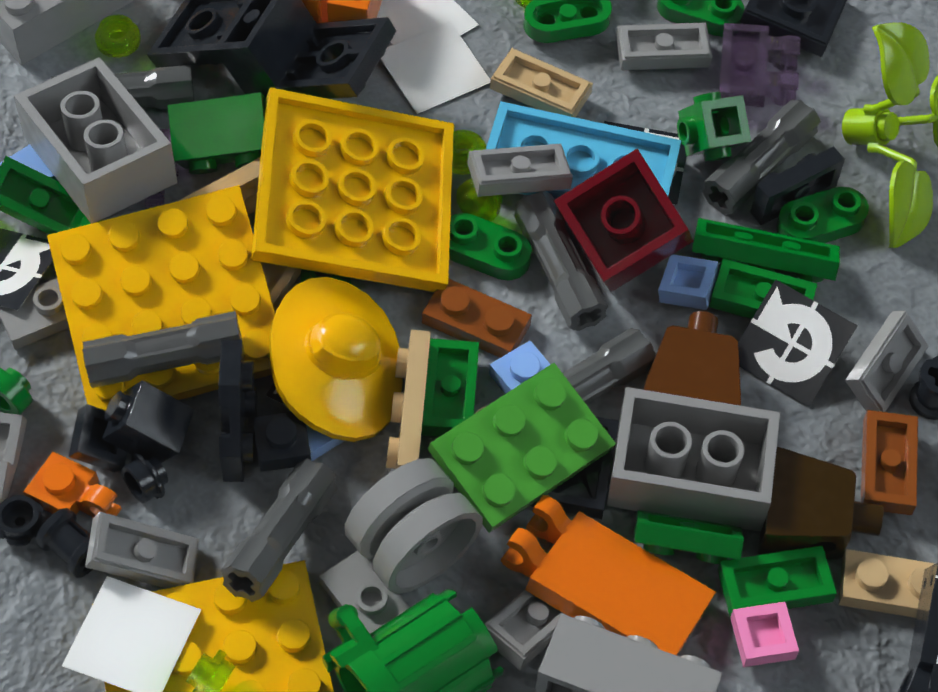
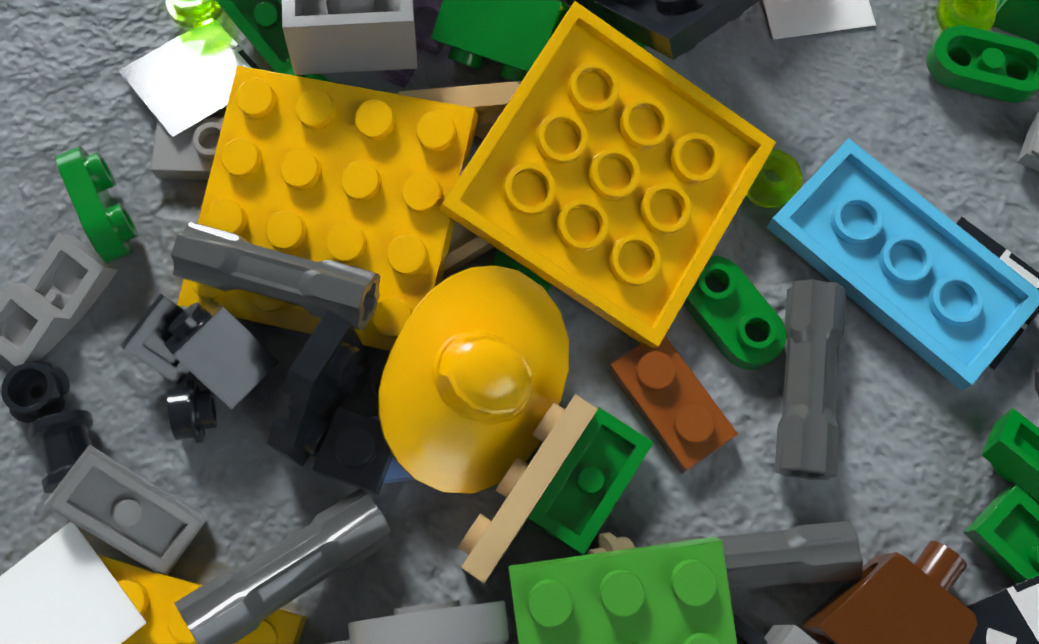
camera: 30 degrees right, 15 degrees up
orange plate [23,452,122,518] -> none
white sticker [381,21,491,114] -> none
clear neon green plate [456,179,503,222] -> none
light grey plate [467,144,573,197] -> none
light blue plate [489,341,551,394] -> none
tan plate [490,48,593,117] -> none
dark red brick [553,148,693,292] -> none
light blue plate [658,254,718,310] -> none

